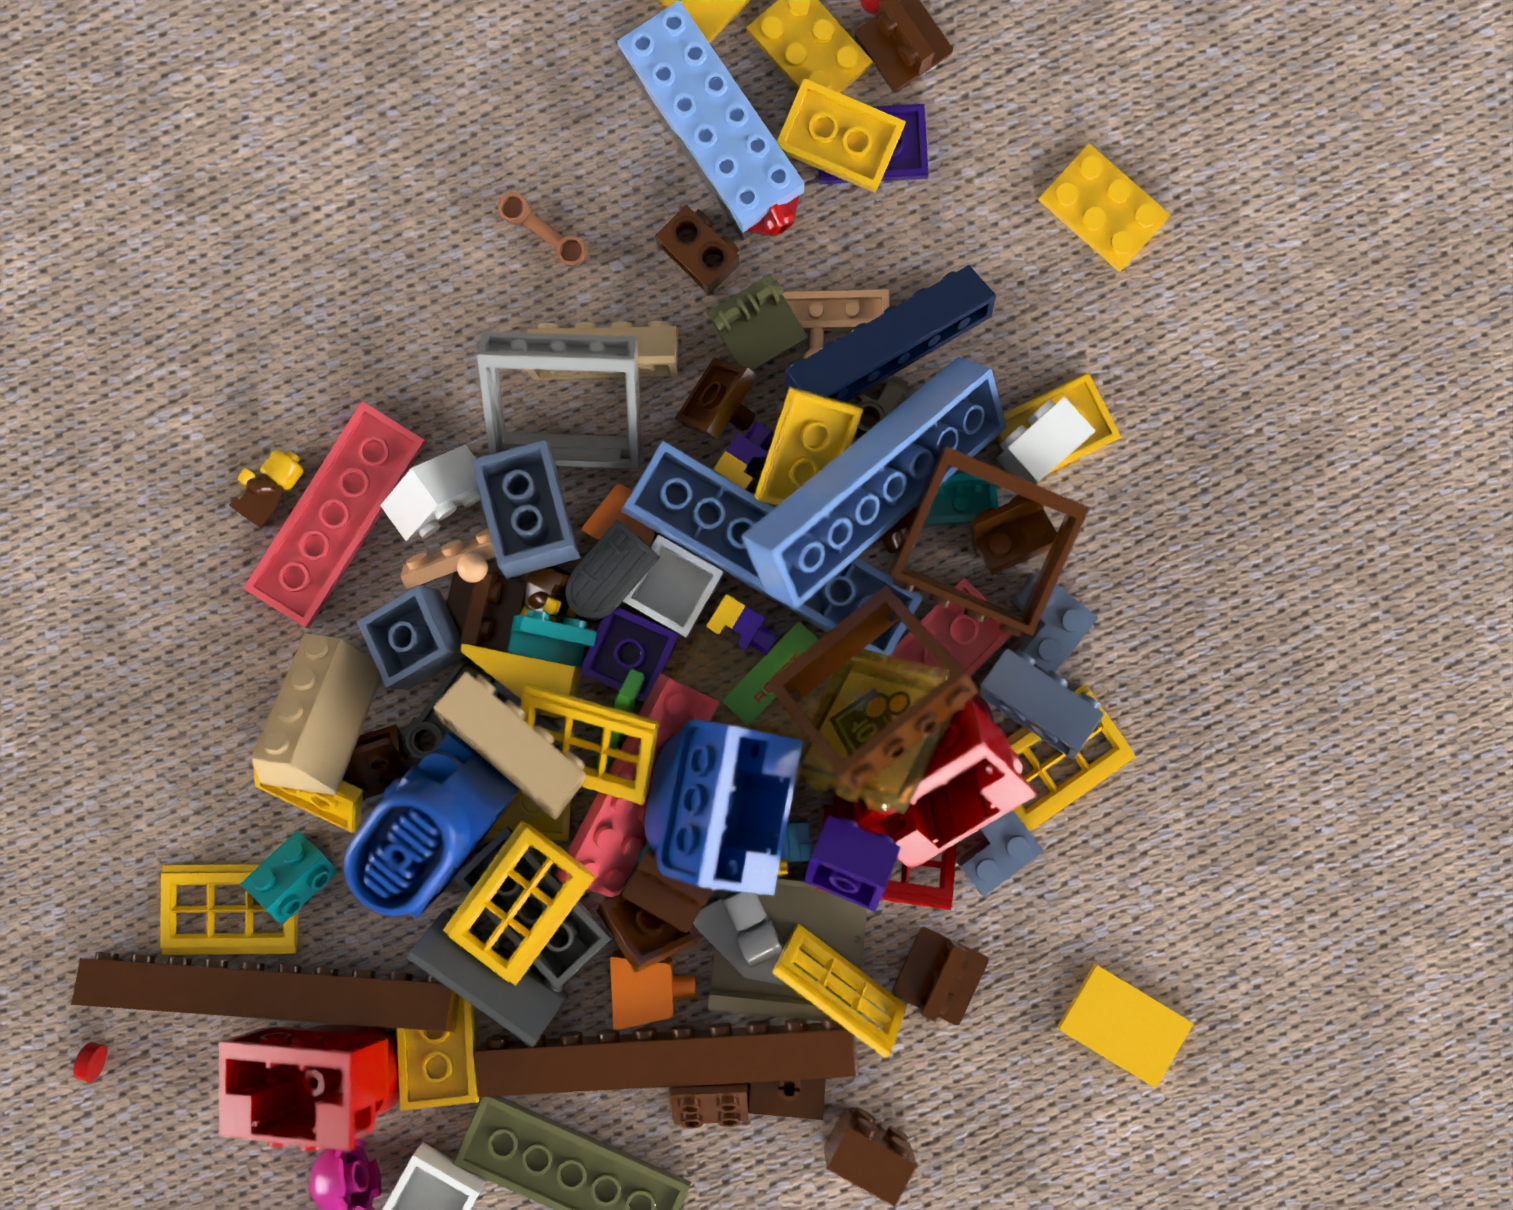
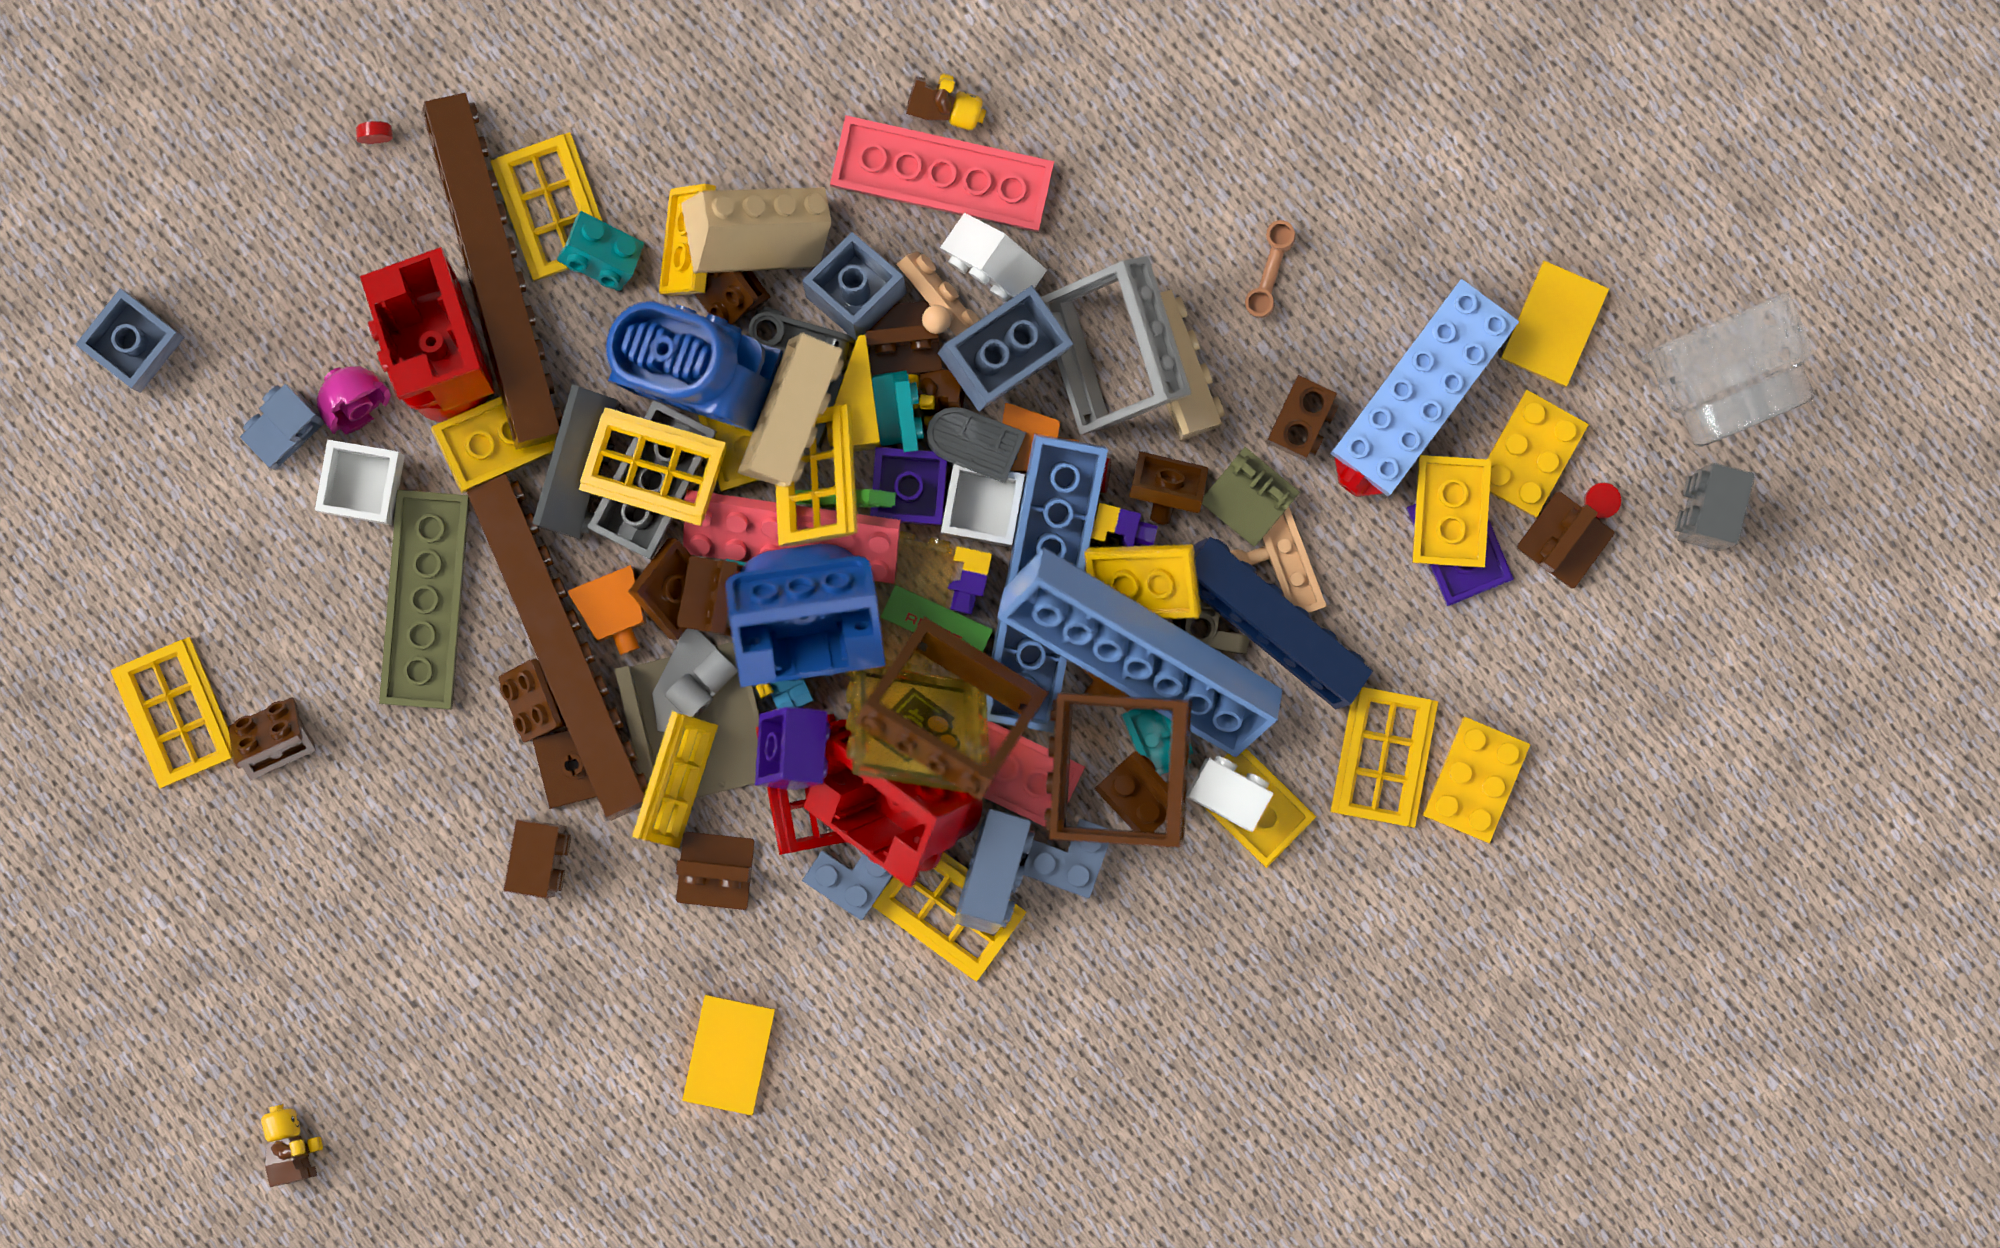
camera: 70 degrees right, 0 degrees up
none -> yellow piece [1330,687,1438,828]

